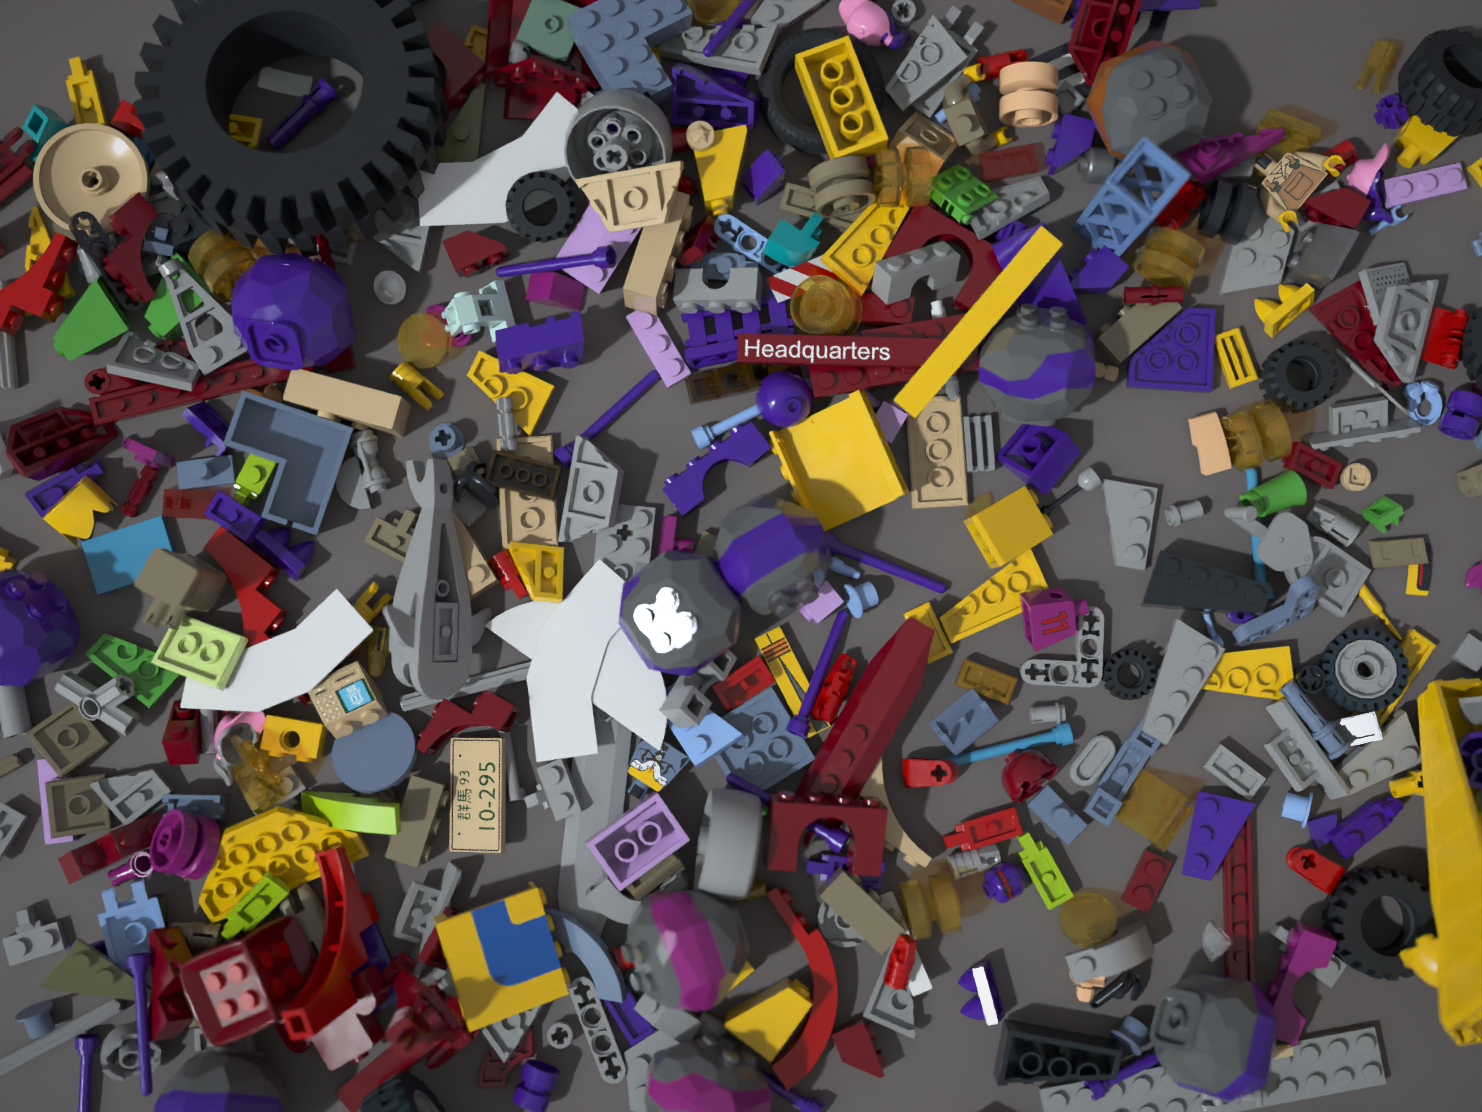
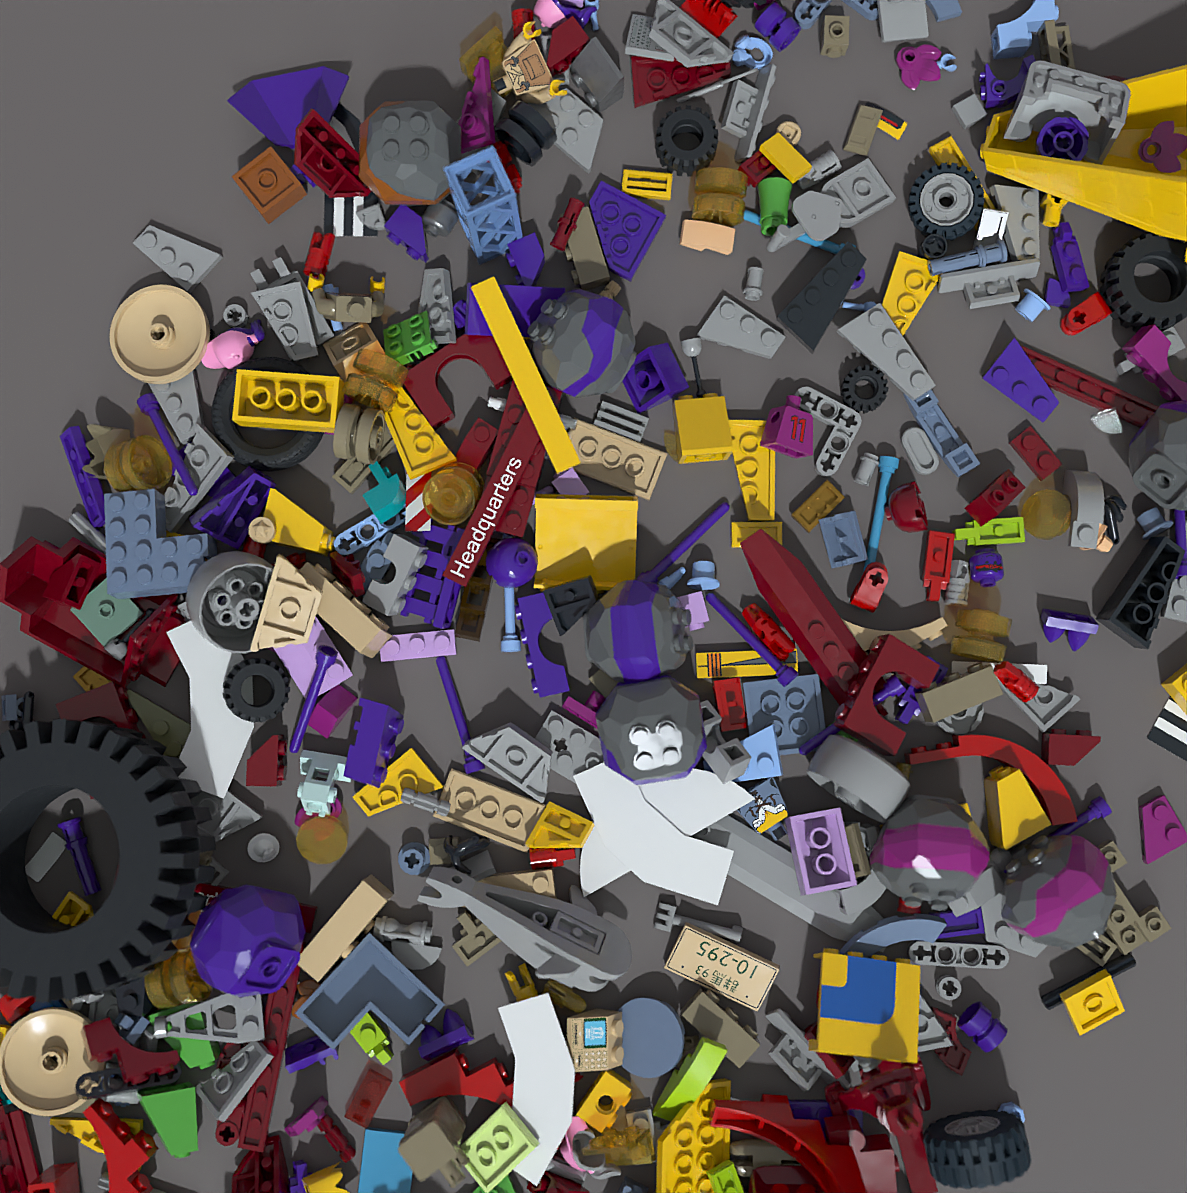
camera: 60 degrees left, 0 degrees up
sand blue tile [176,455,237,491] -> none
dark purple plate [203,490,266,544] -> none
yellow hinge [390,361,444,411] -> none
light grey axle [400,661,531,712] -> none
dark red arch [415,689,522,755] -> none
dark brown piece [485,449,563,502] -> none
light grey hinge [524,758,585,821] -> none
dark purple slope [741,149,786,206] -> none
light grey arch [871,241,960,305] -> none
clear red plate [978,144,1039,183] -> none
light nougat wheel [999,62,1059,127] -> none
sand blue tile [1026,785,1088,845] -> none
clear yellow bracket [1114,769,1195,852] -> none
clear yellow wheel [1132,226,1206,291] -> none
light grey plate [1201,744,1266,801] -> none
sand blue beam [1232,574,1320,646] -> none
yellow tile [1254,283,1315,338] -> none
yellow piece [1358,584,1402,640] -> none
bright green tile [1361,496,1404,534] -> none
none -> black wing [543,575,600,636]
none -> yellow tile [759,132,812,184]
none -> dark red brick [964,469,1026,527]

